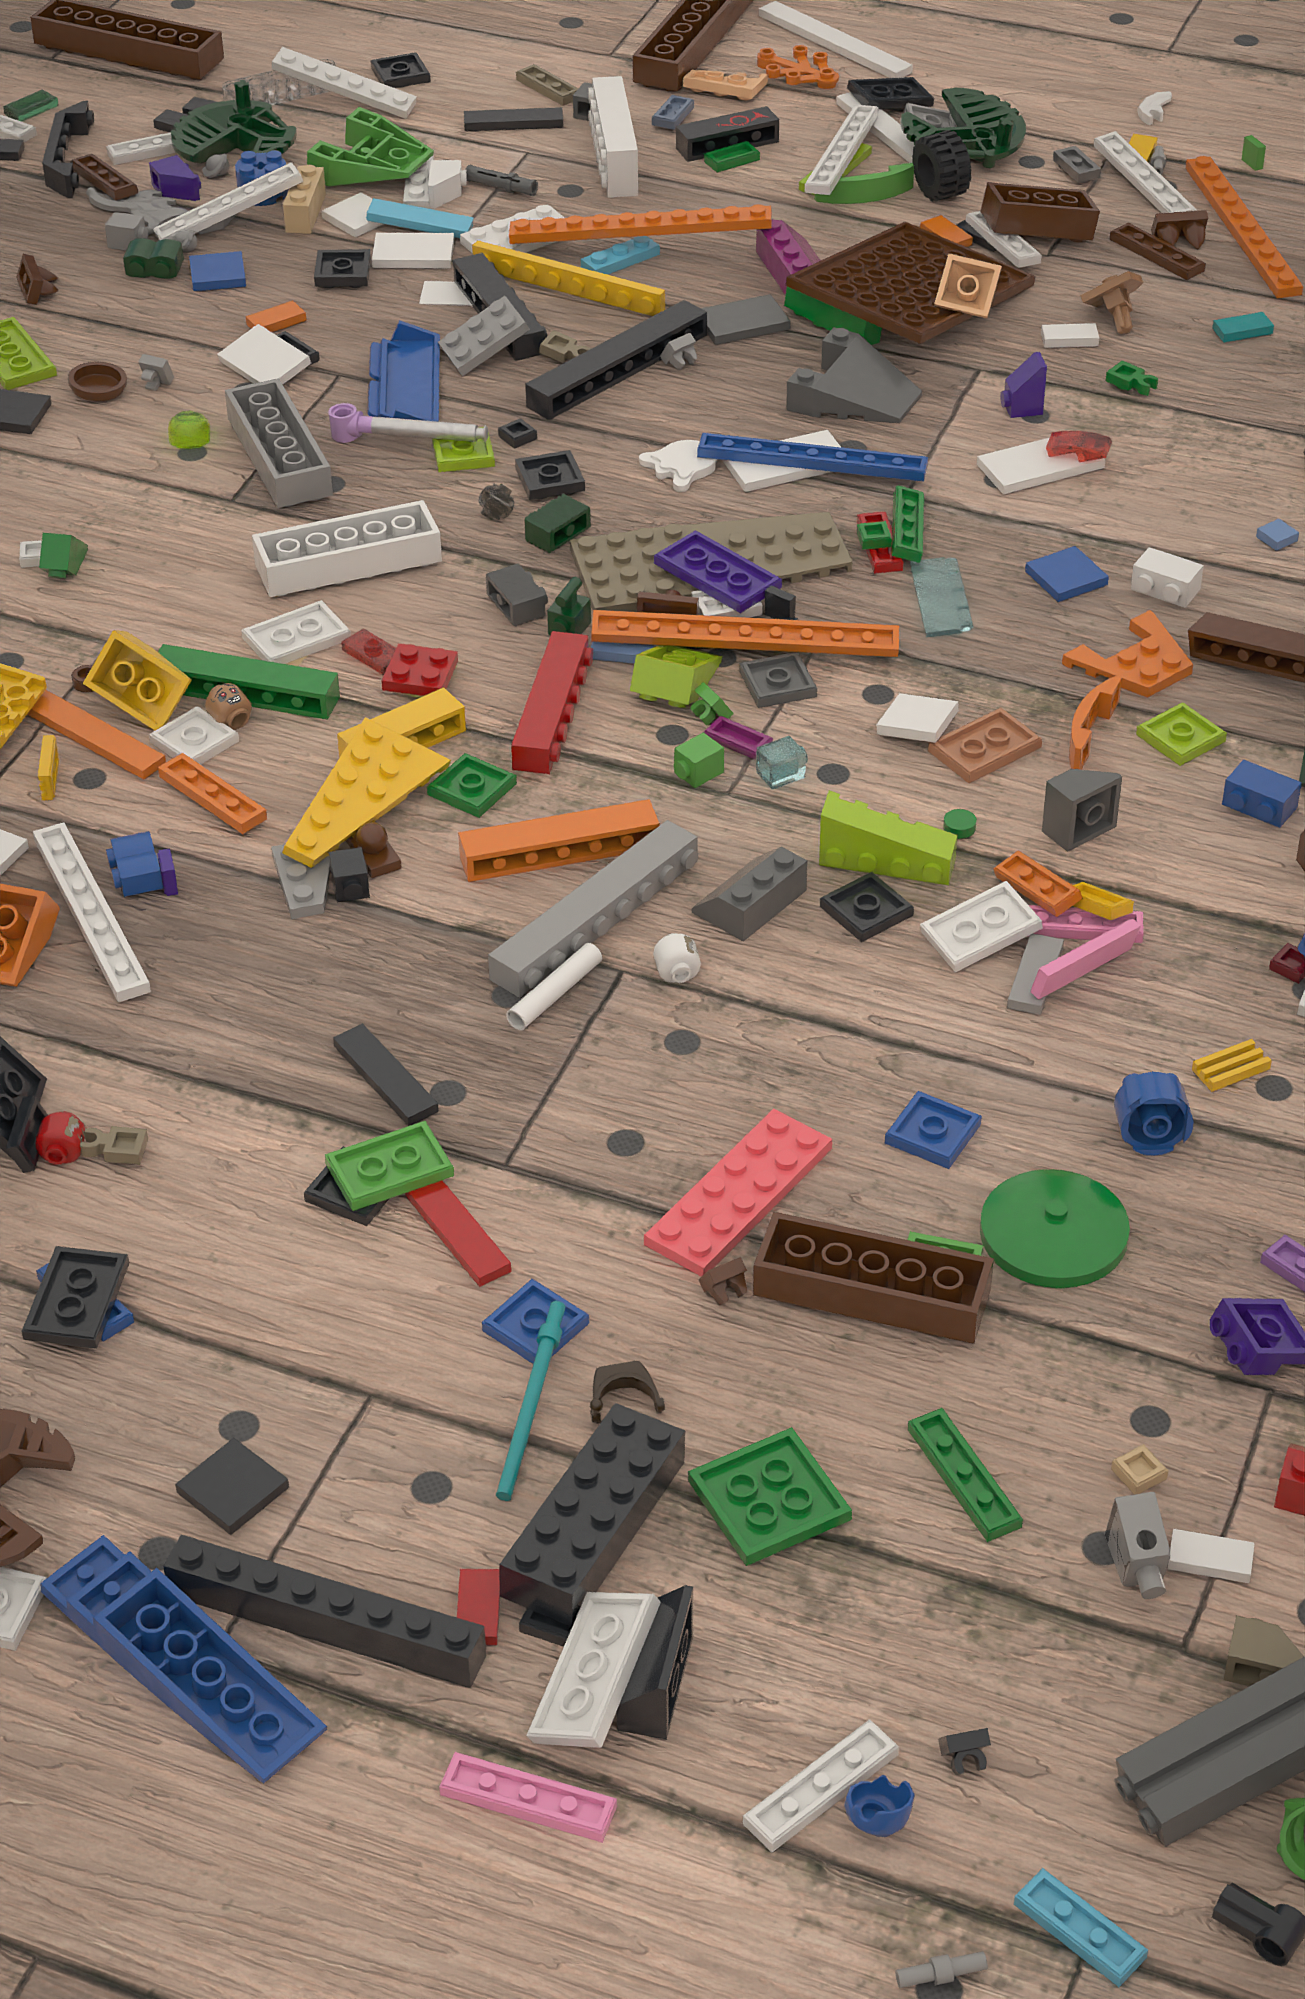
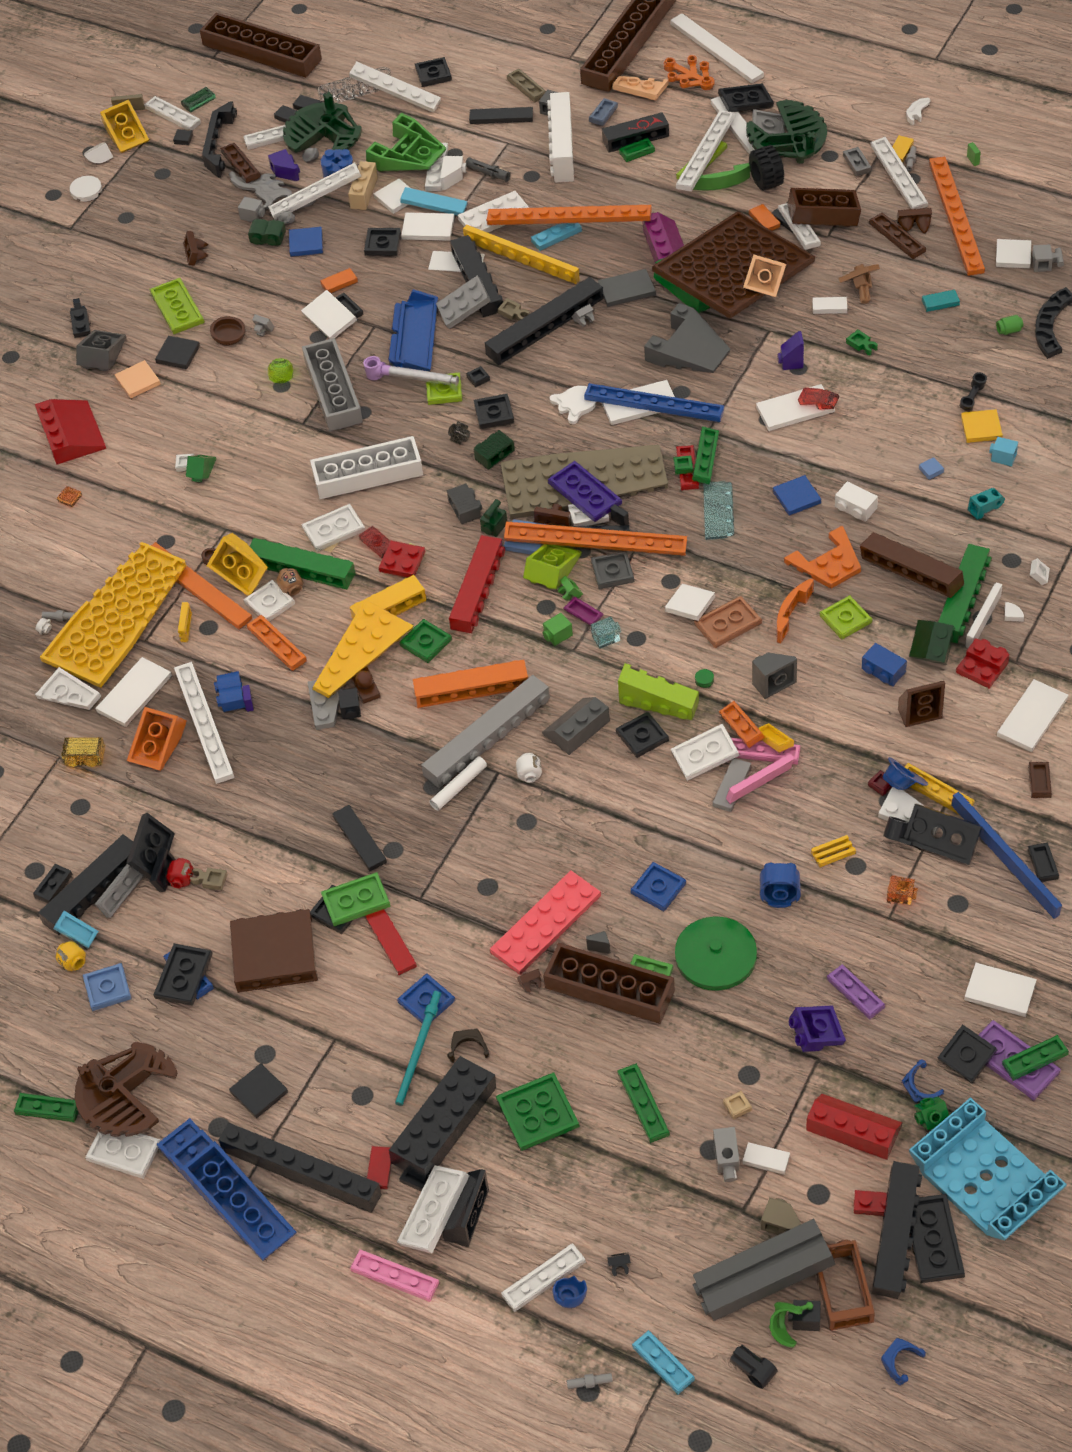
camera: 10 degrees right, 10 degrees up
none -> reddish brown panel [230,909,318,993]
none -> dark grey slope [586,931,611,954]

